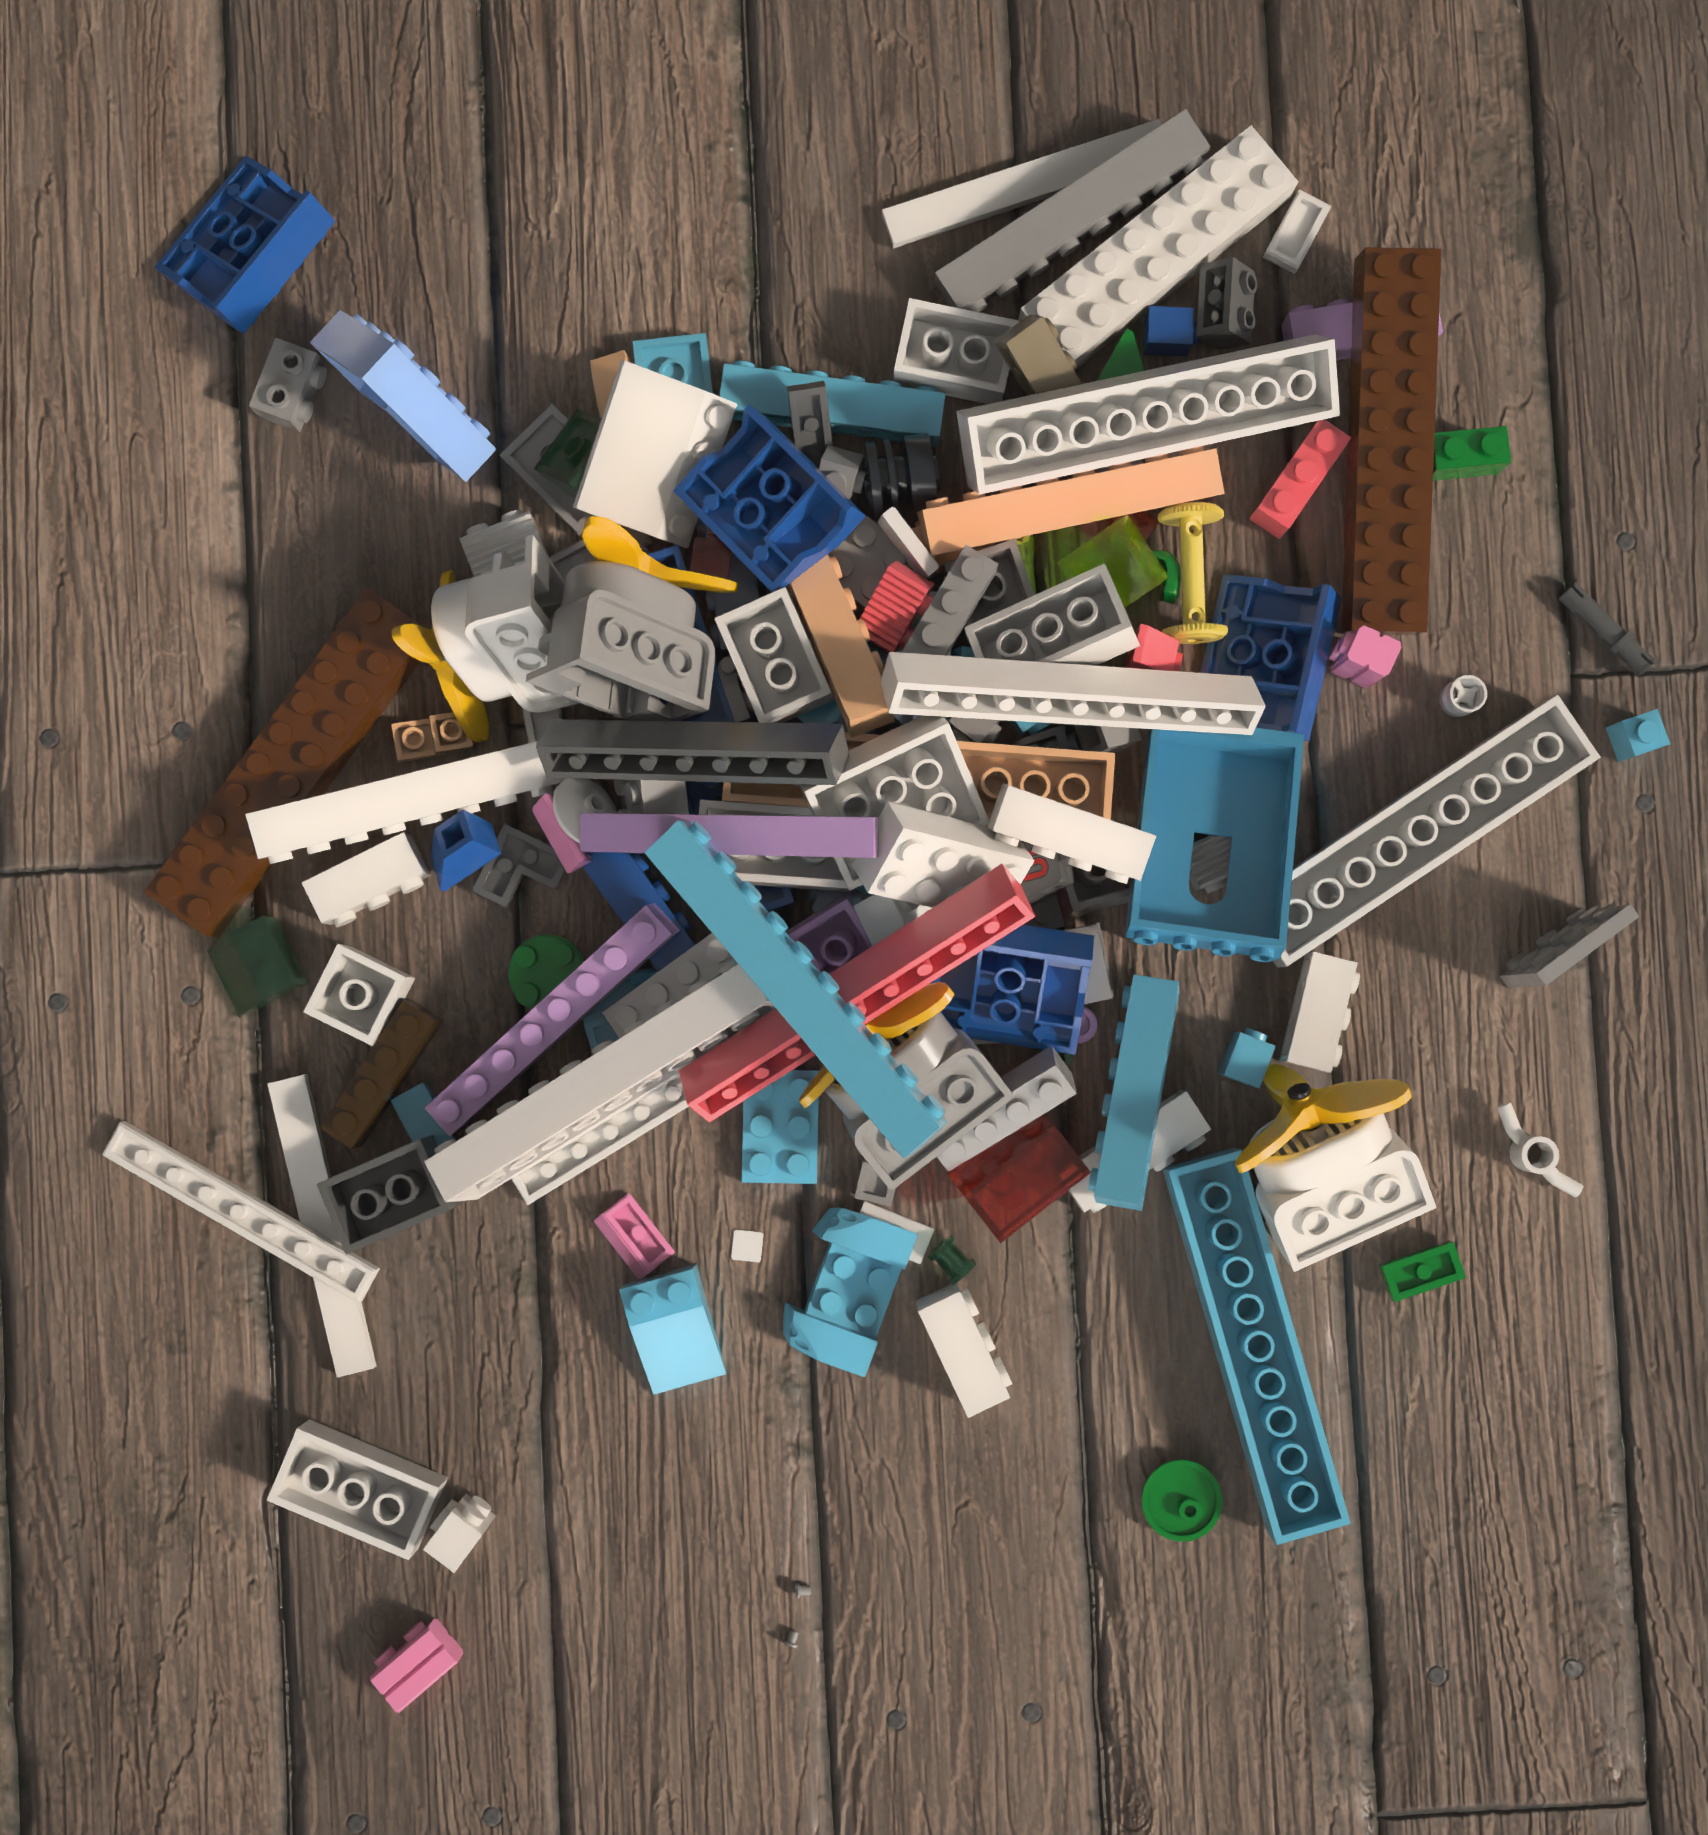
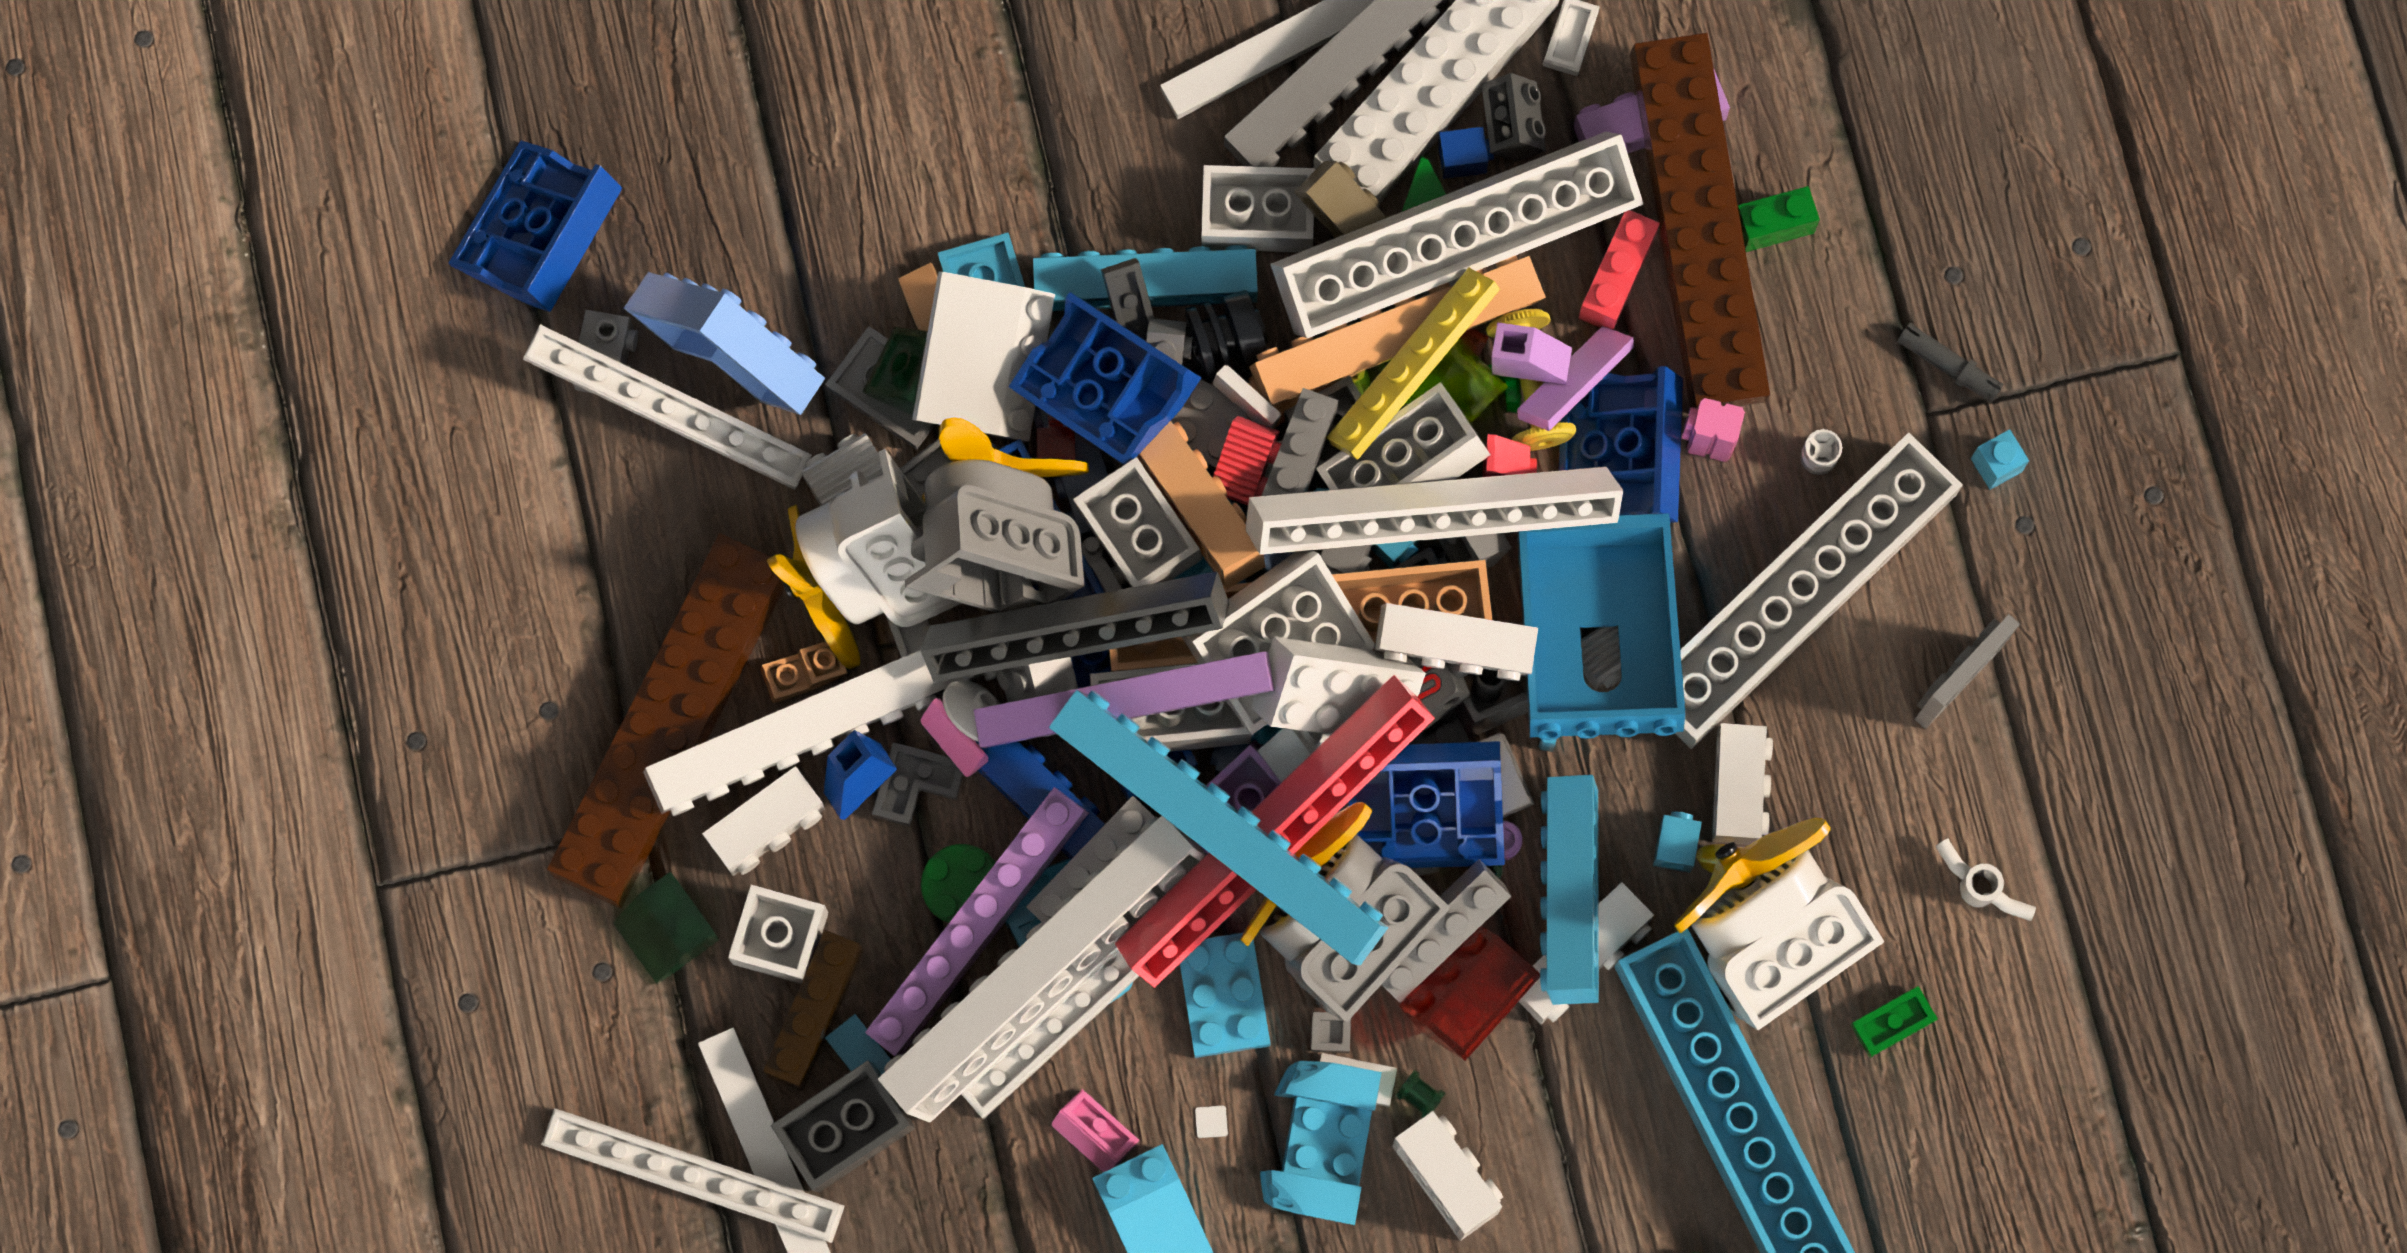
camera: 10 degrees left, 10 degrees down
none -> white tile [523,324,812,490]
none -> light yellow plate [1326,267,1500,460]
none -> lavender slope [1492,322,1572,385]
none -> lavender tile [1517,326,1634,431]

